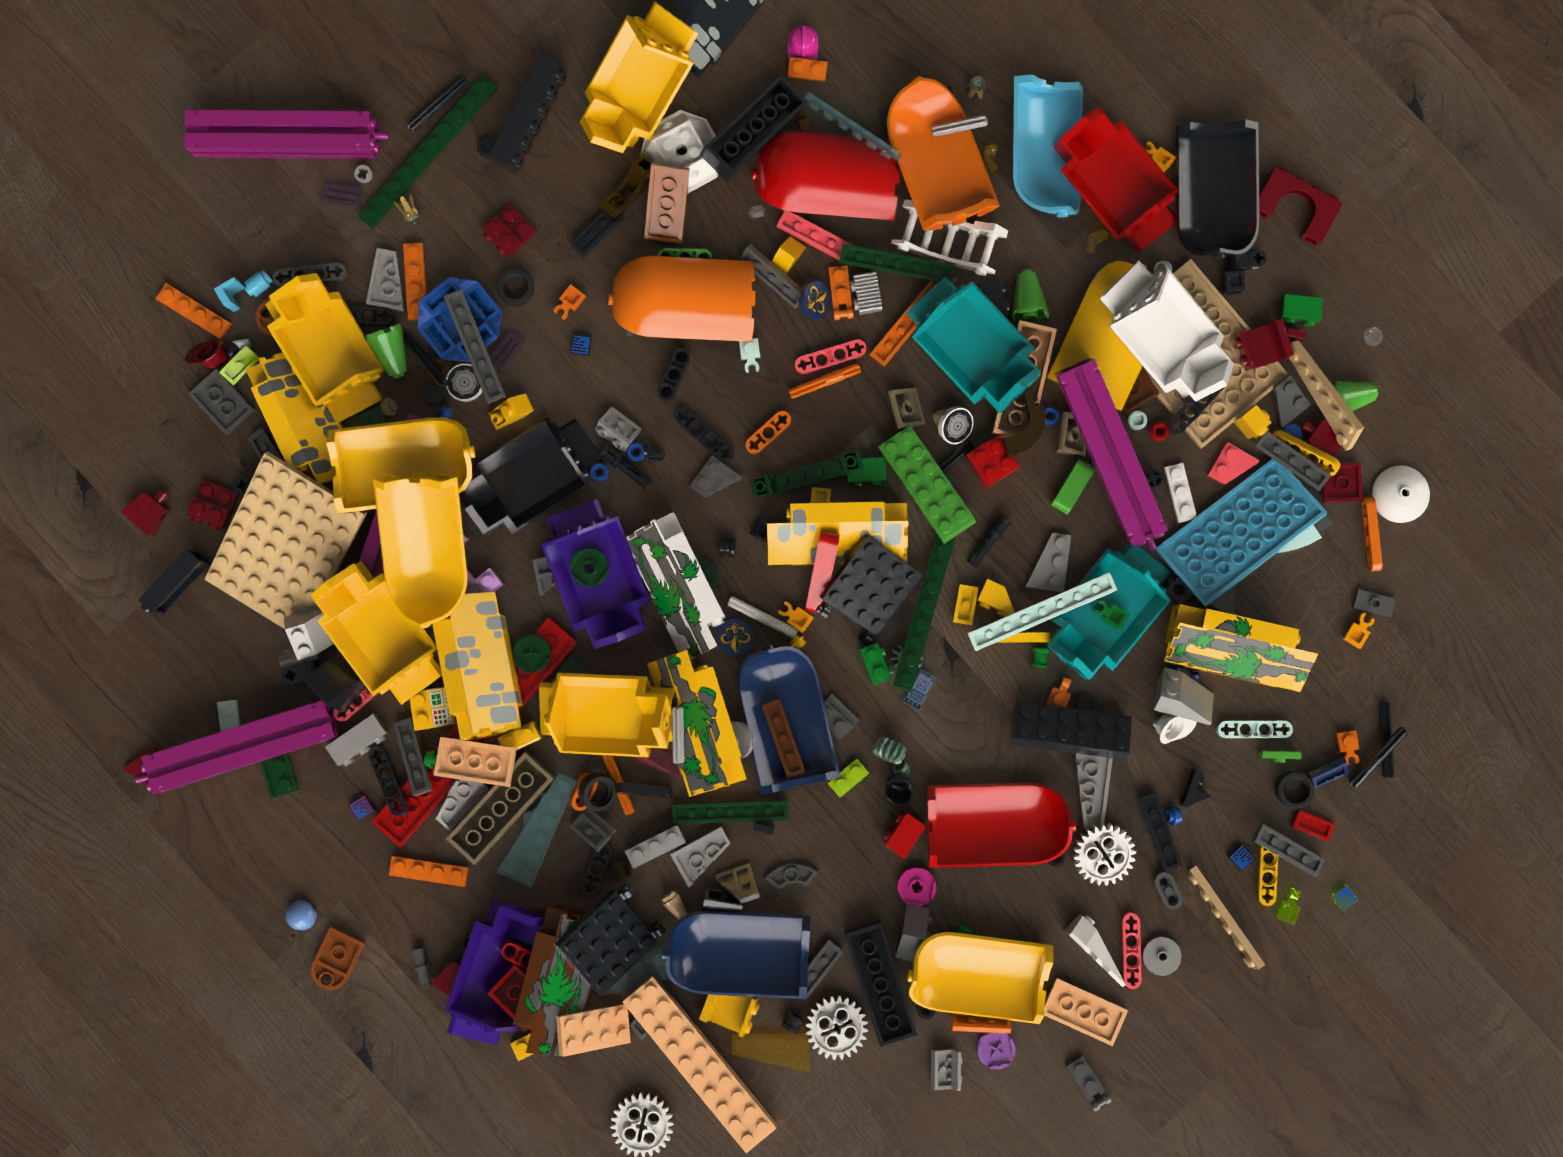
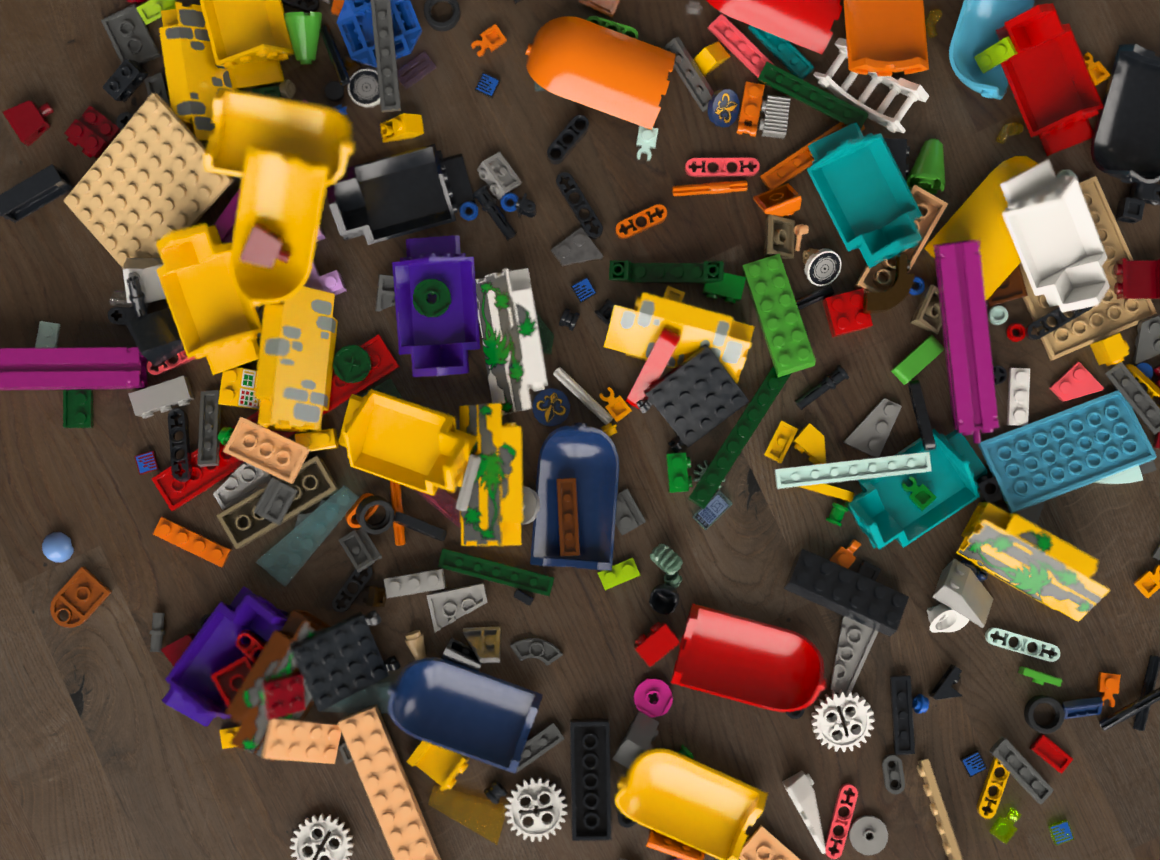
camera: 15 degrees right, 0 degrees up
none -> black brick [102,59,149,102]
none -> black pin [126,277,147,317]
none -> torso [240,221,291,268]
none -> dark grey plate [254,477,298,525]
none -> dark red plate [263,671,306,720]
none -> tile [571,277,597,304]
none -> teal tile [748,25,815,80]
none -> orange slope [753,183,801,216]
none -> light nougat hand [794,224,809,251]
none -> black beam [908,380,936,451]
none -> lime plate [974,36,1017,74]

